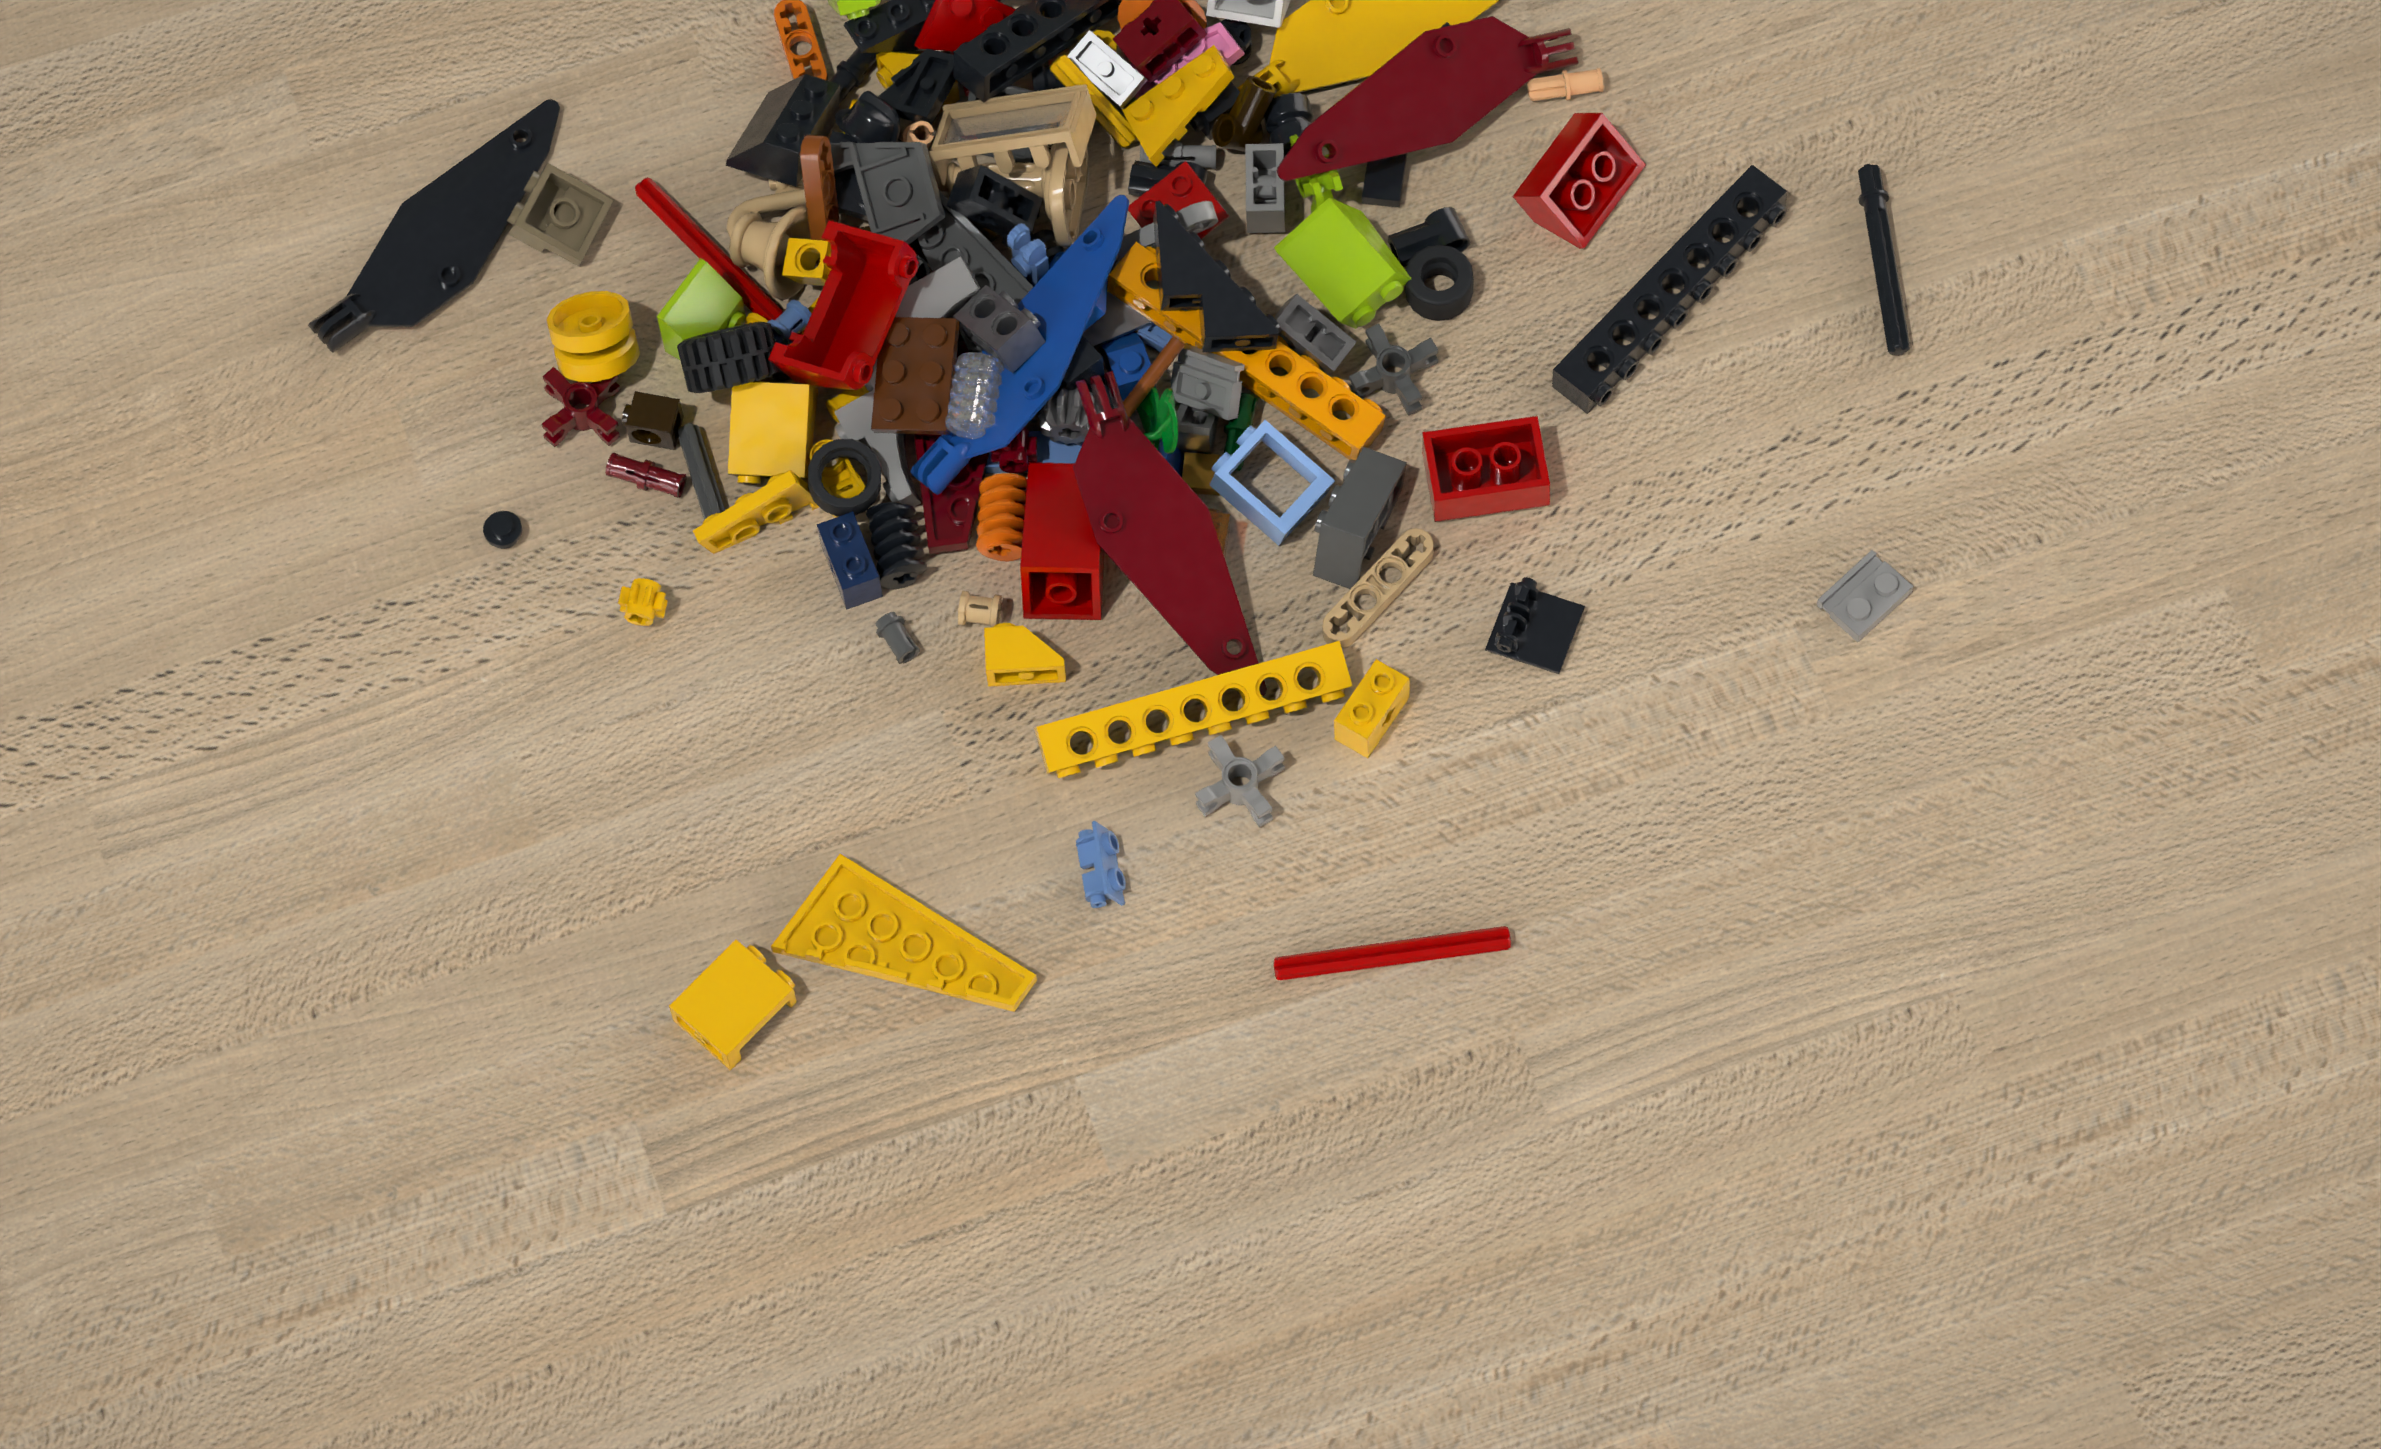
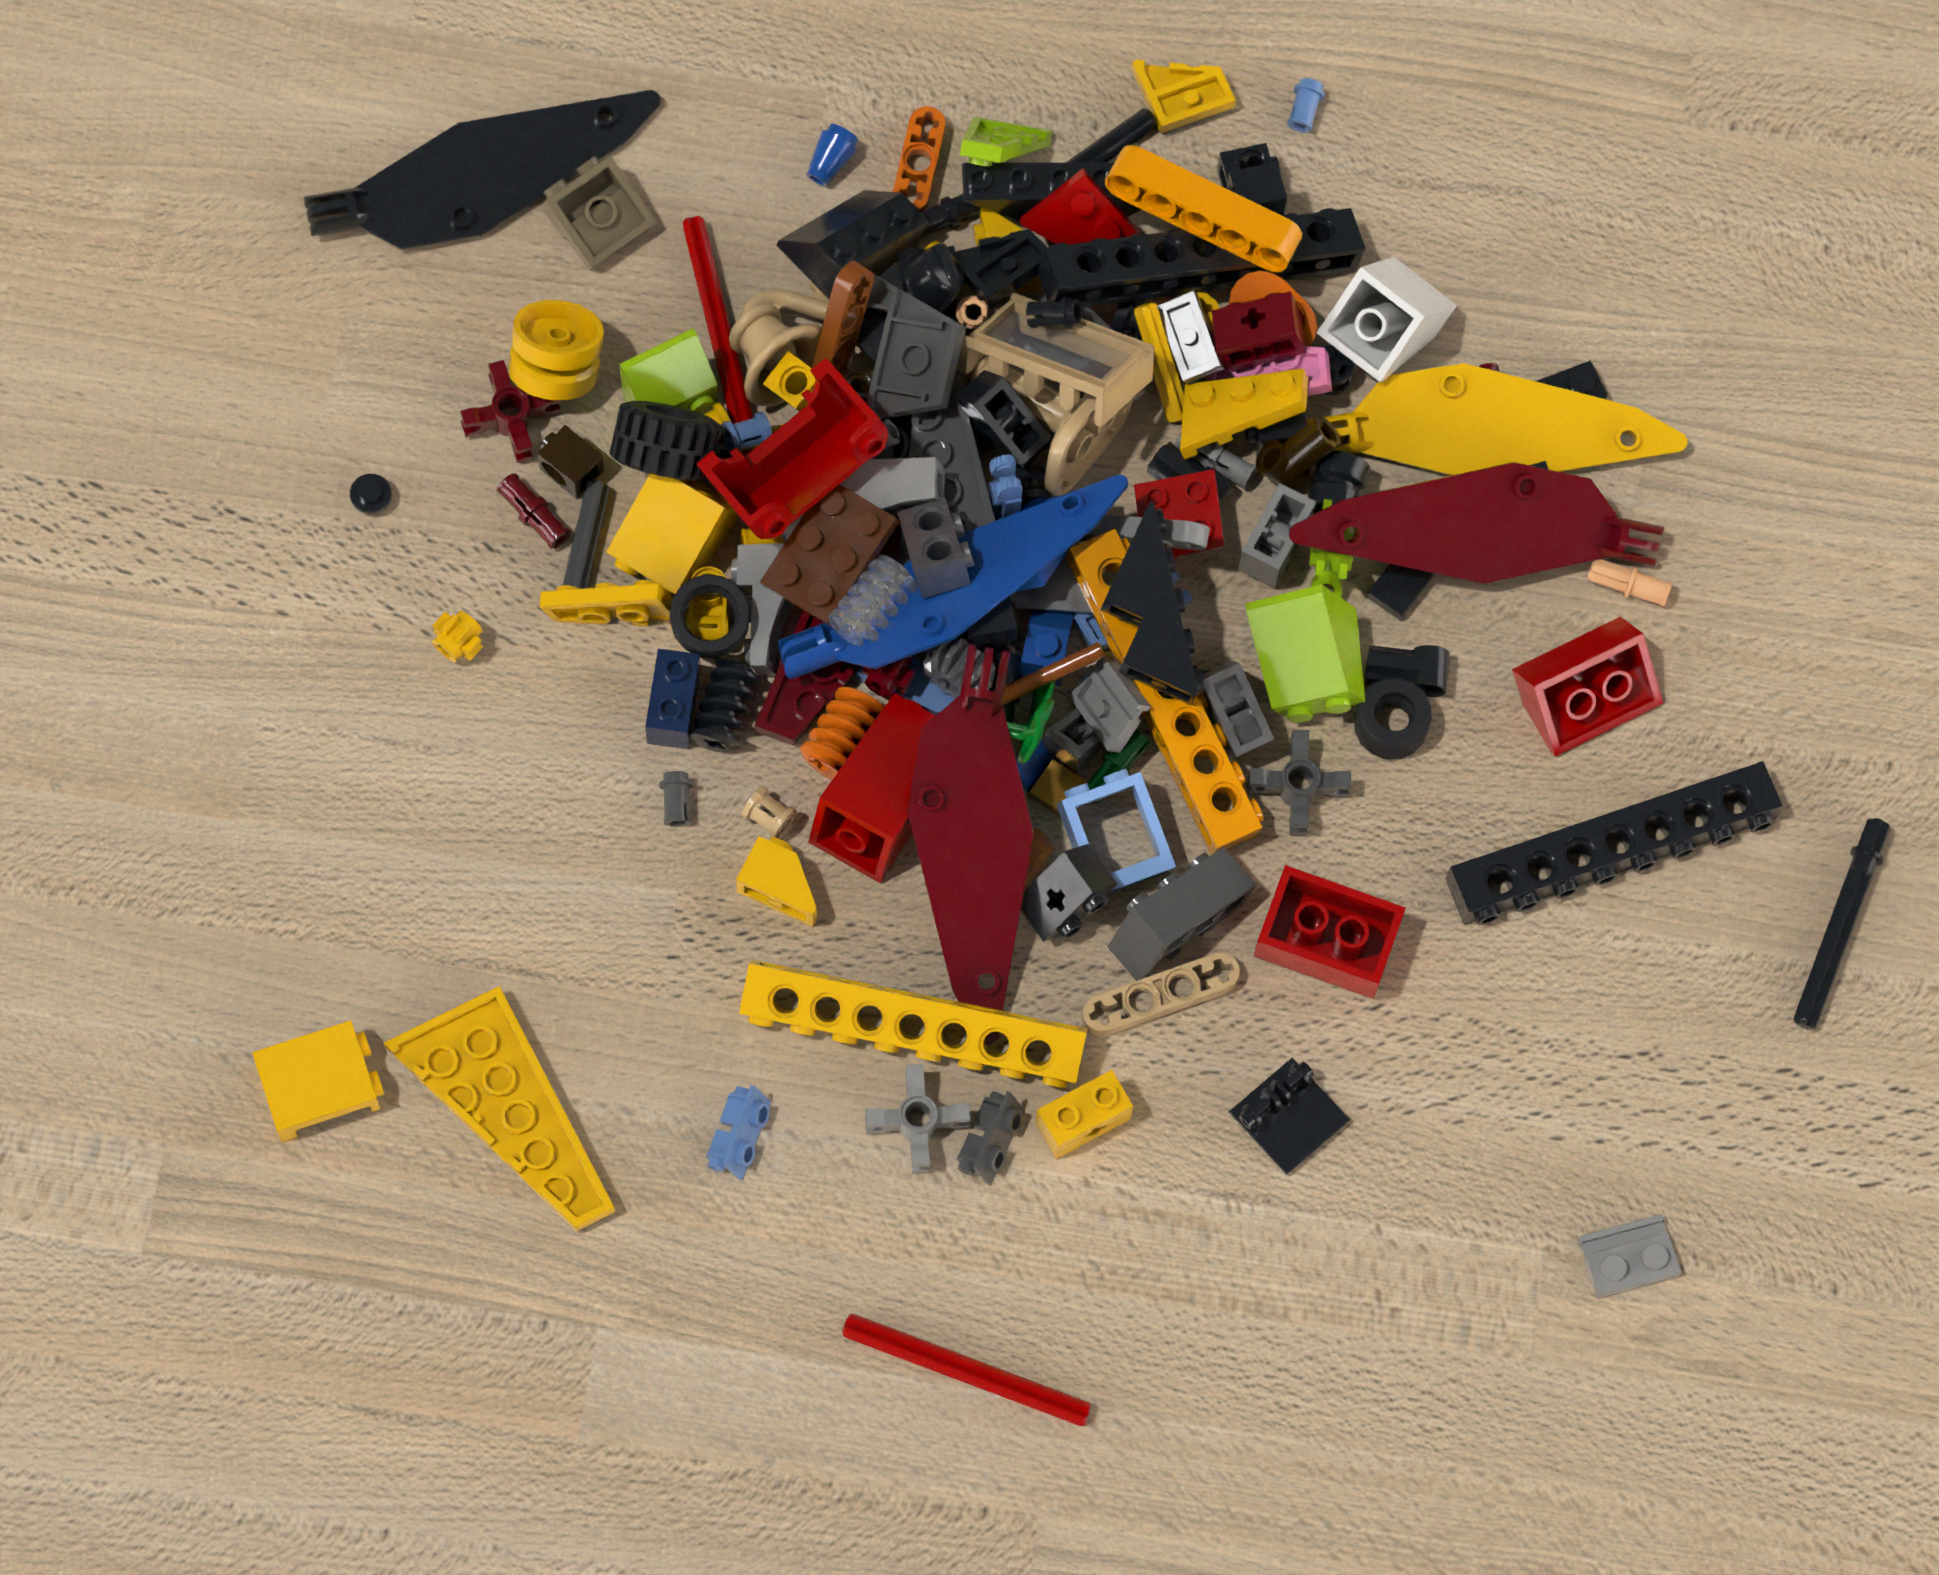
camera: 20 degrees right, 5 degrees up
none -> blue cone [806,123,858,187]
none -> dark grey hinge [957,1091,1025,1186]
none -> black brick [1021,844,1117,942]
none -> black pin [1026,296,1082,329]

